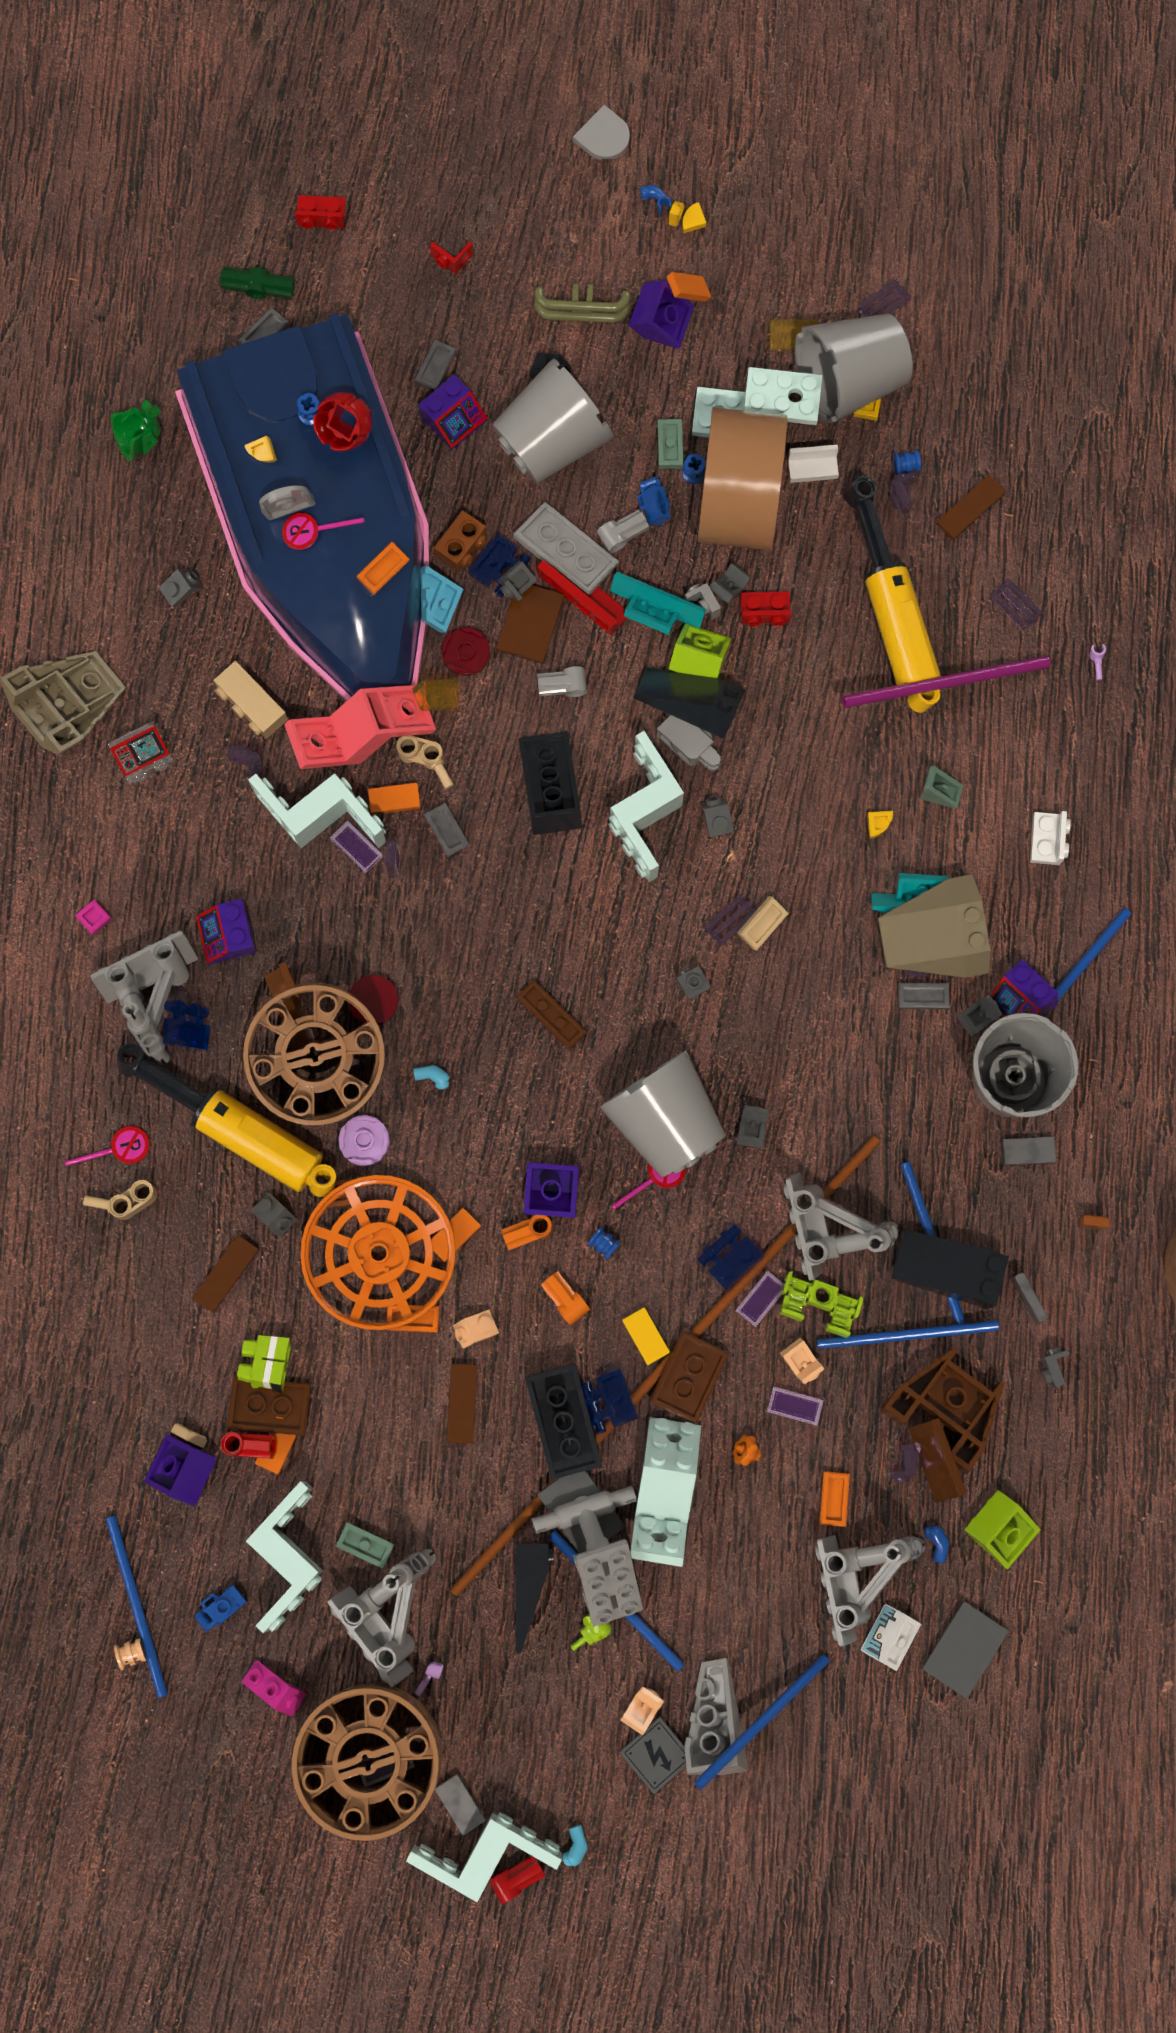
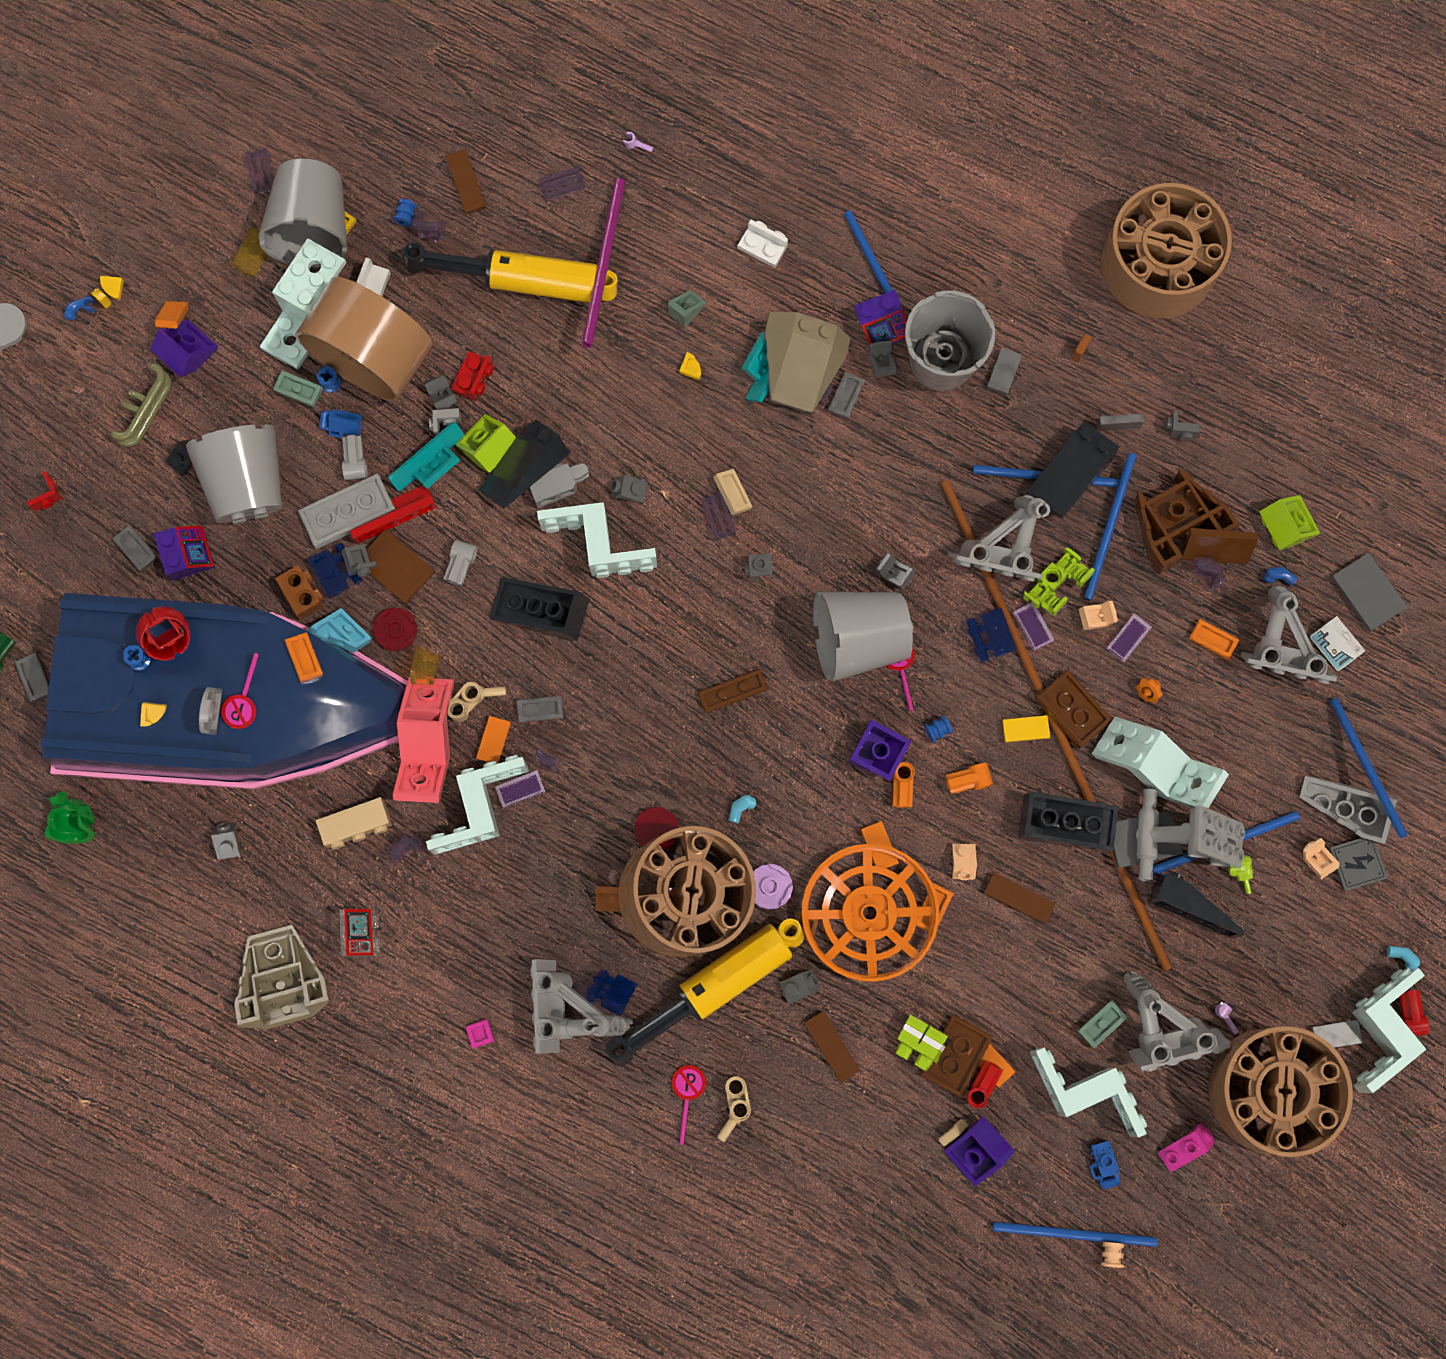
camera: 65 degrees left, 0 degrees up
dark purple slope [196,899,257,965] -> none
clear blue plate [581,1369,639,1434] -> none

